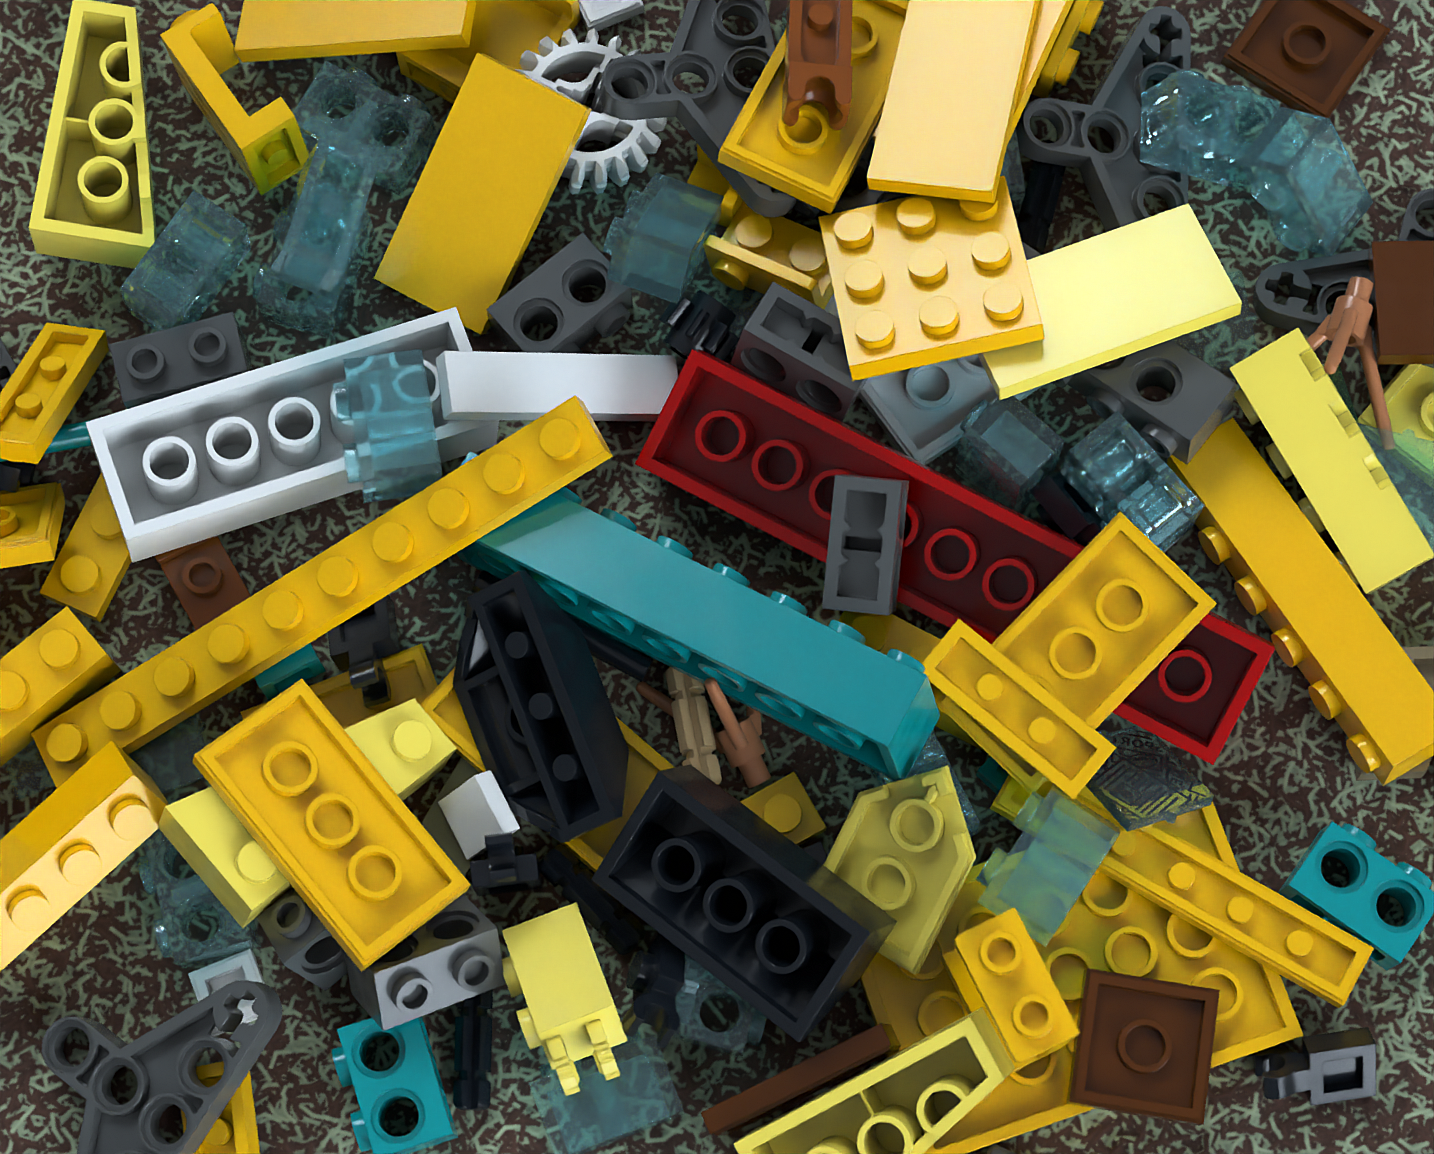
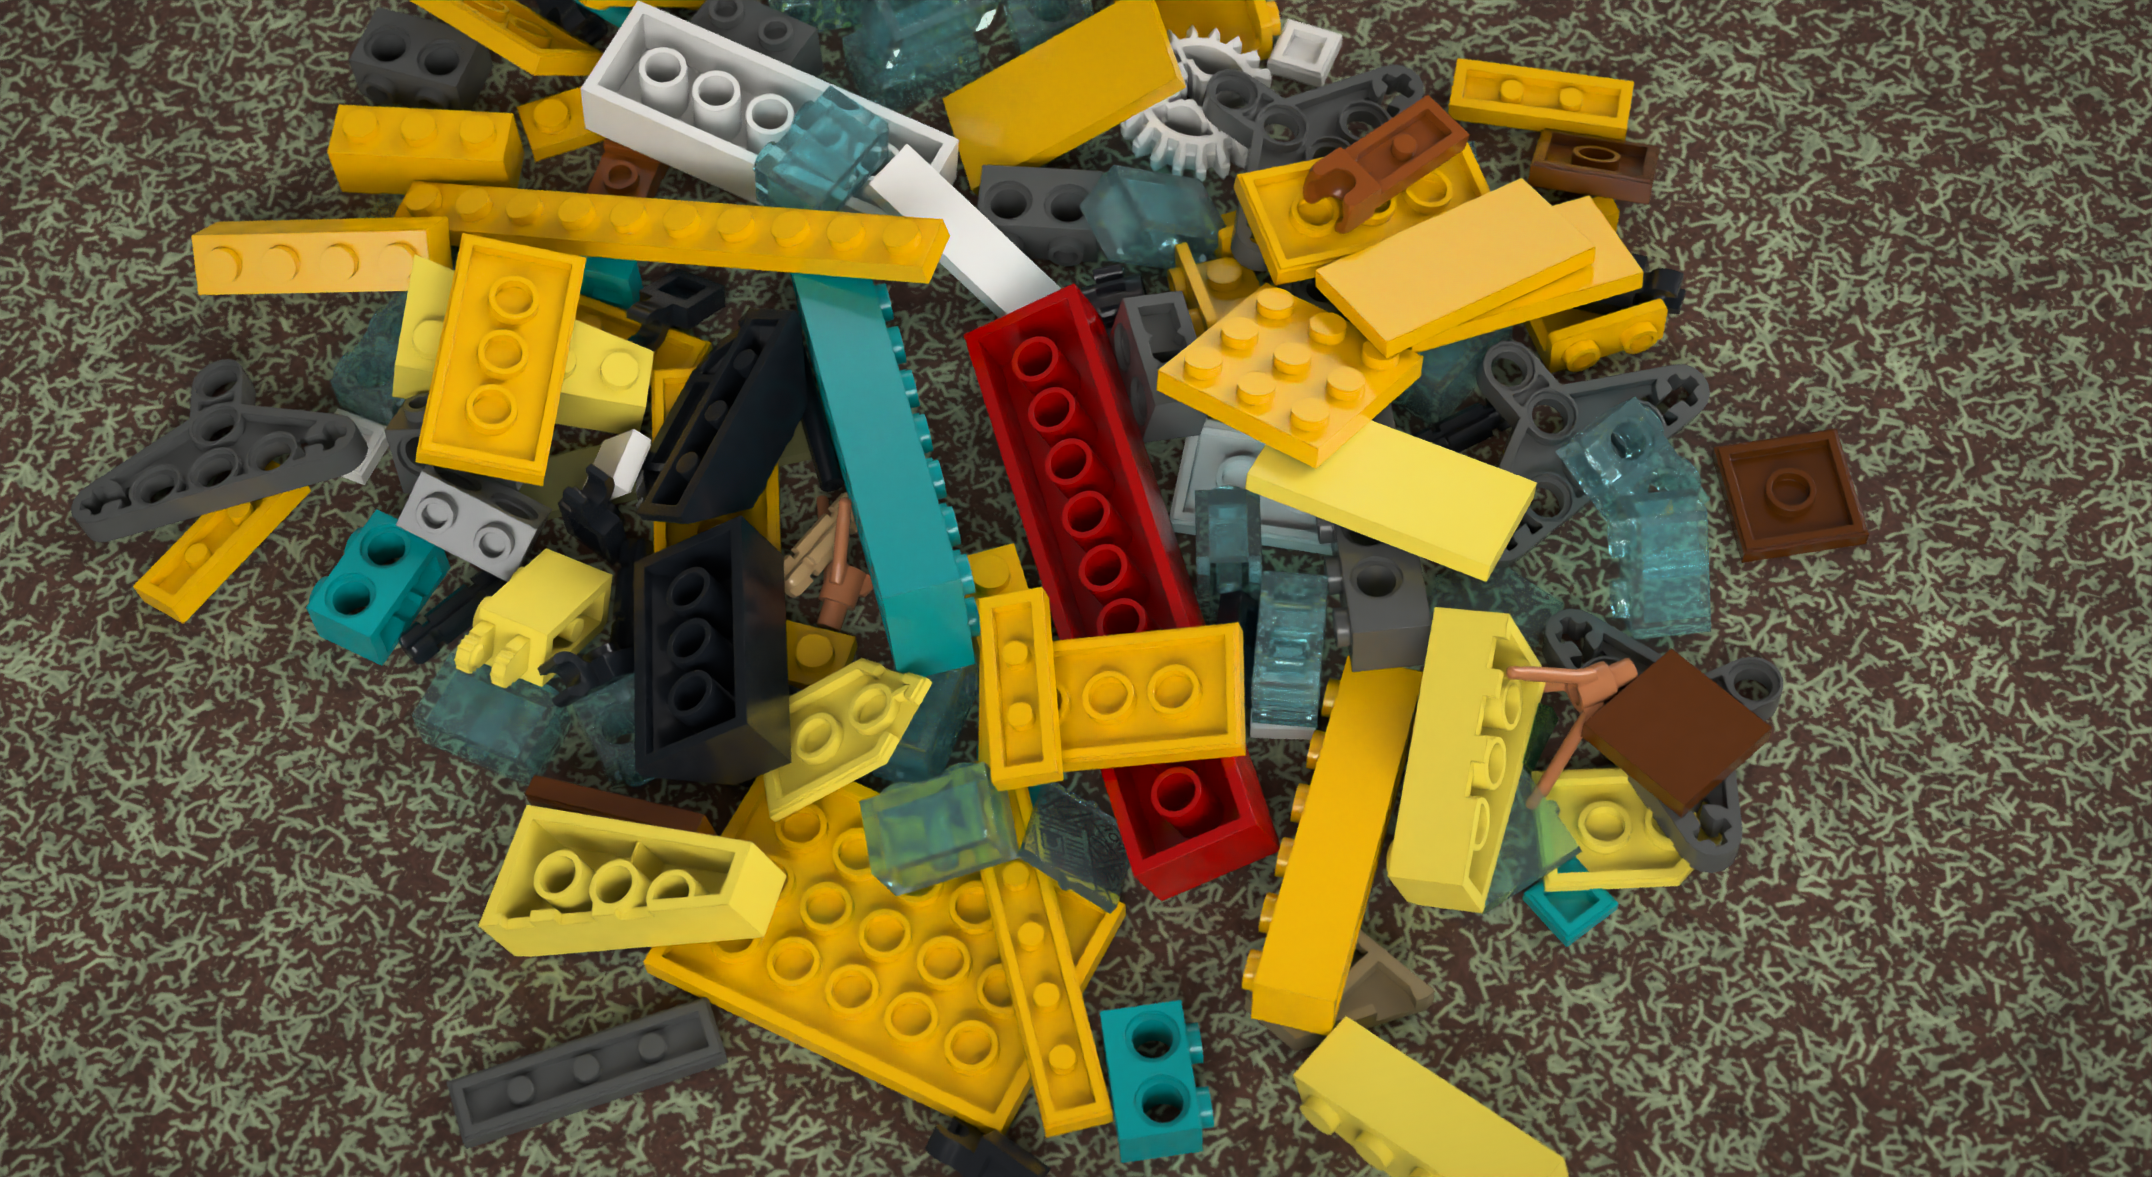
camera: 50 degrees right, 15 degrees down
dark grey brick [822,474,909,615] -> none
yellow panel [940,907,1080,1074] -> none
reddish brown tile [1066,968,1220,1126] -> none

